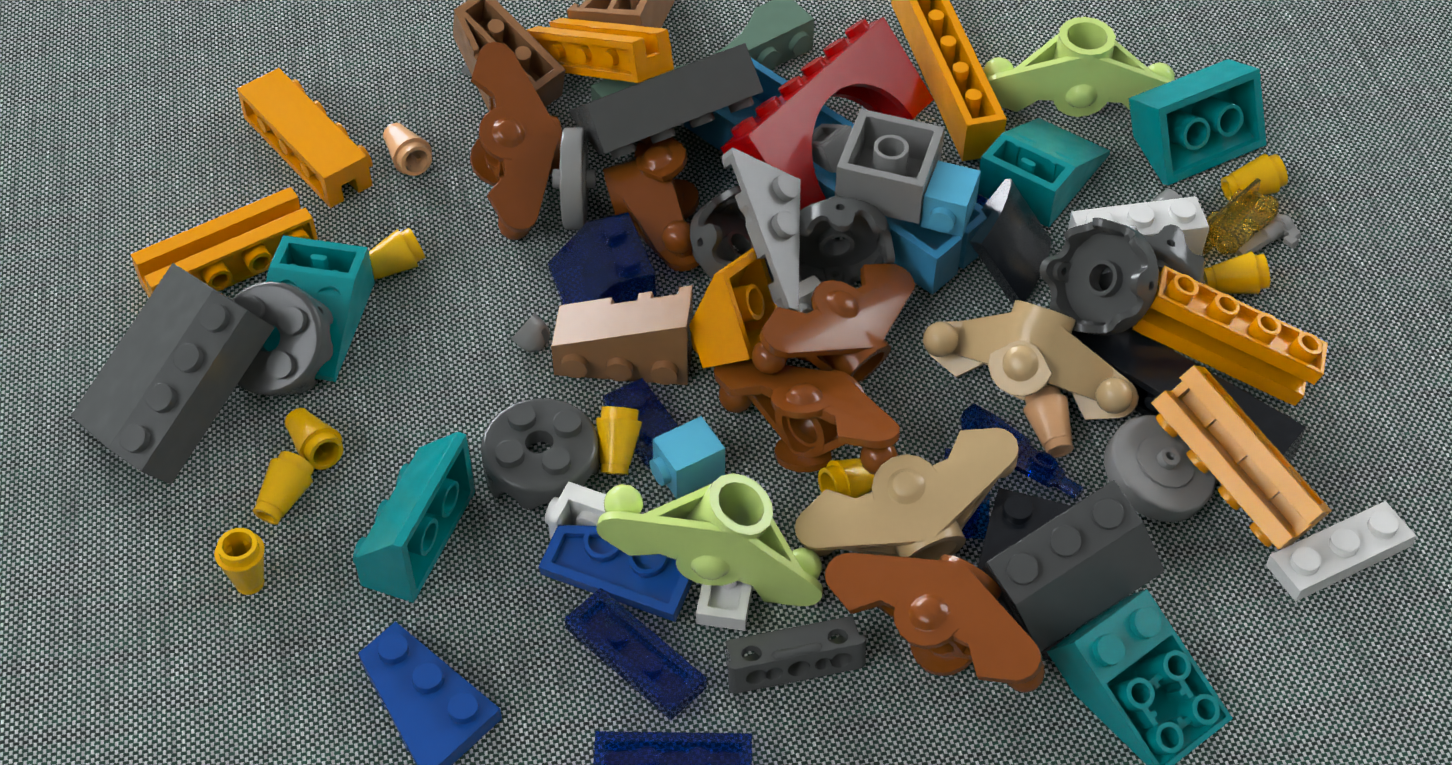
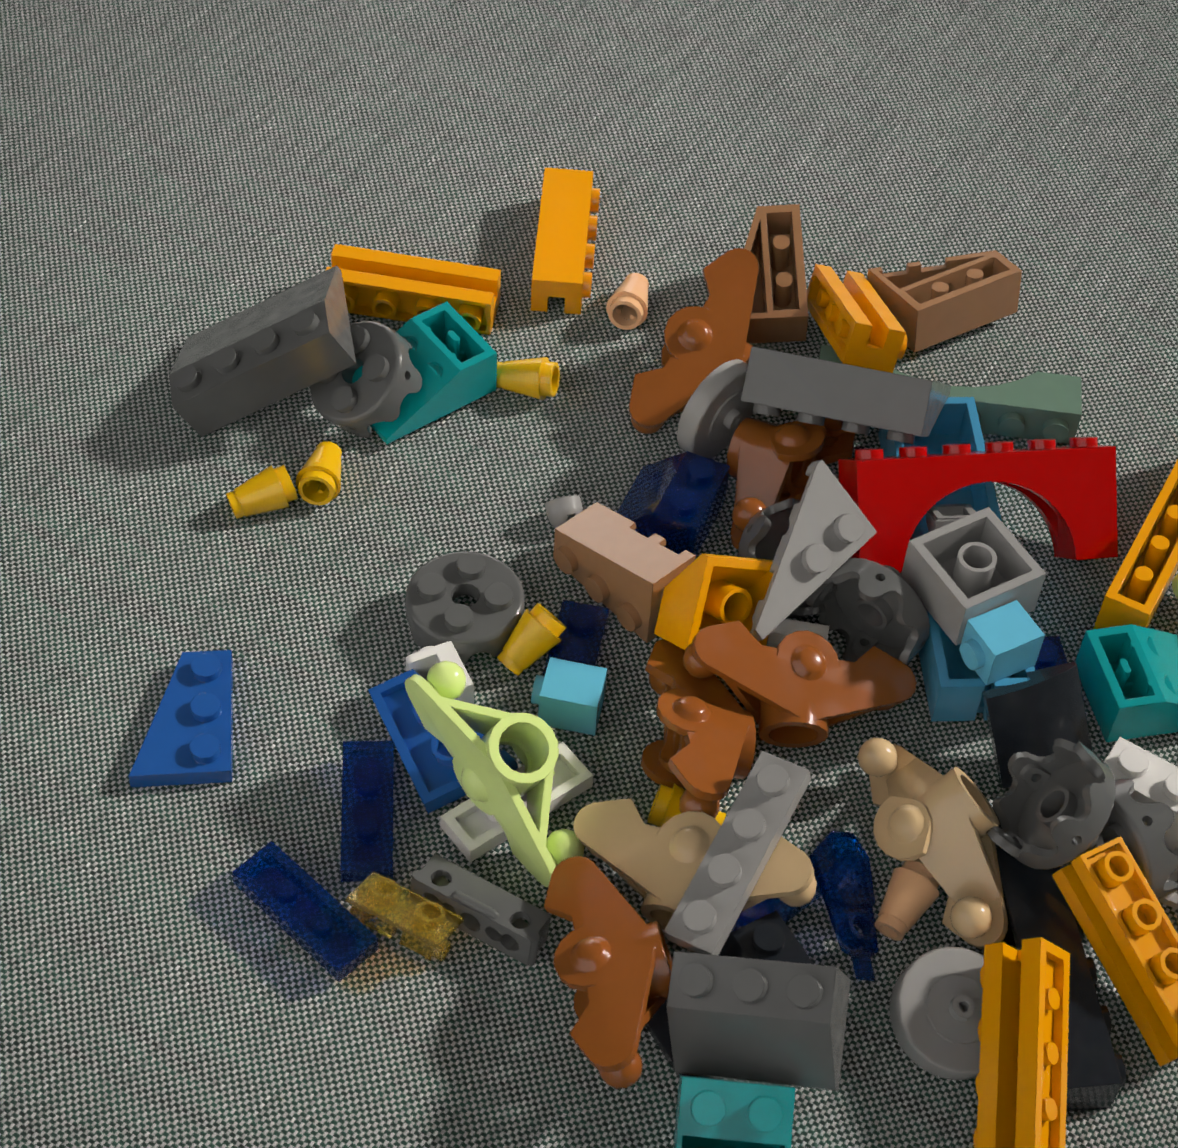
camera: 40 degrees right, 0 degrees up
yellow cone [214,528,265,595] -> none
teal slope [353,431,475,603] -> none
none -> clear yellow hinge [346,872,464,961]
none -> light grey plate [664,751,811,955]

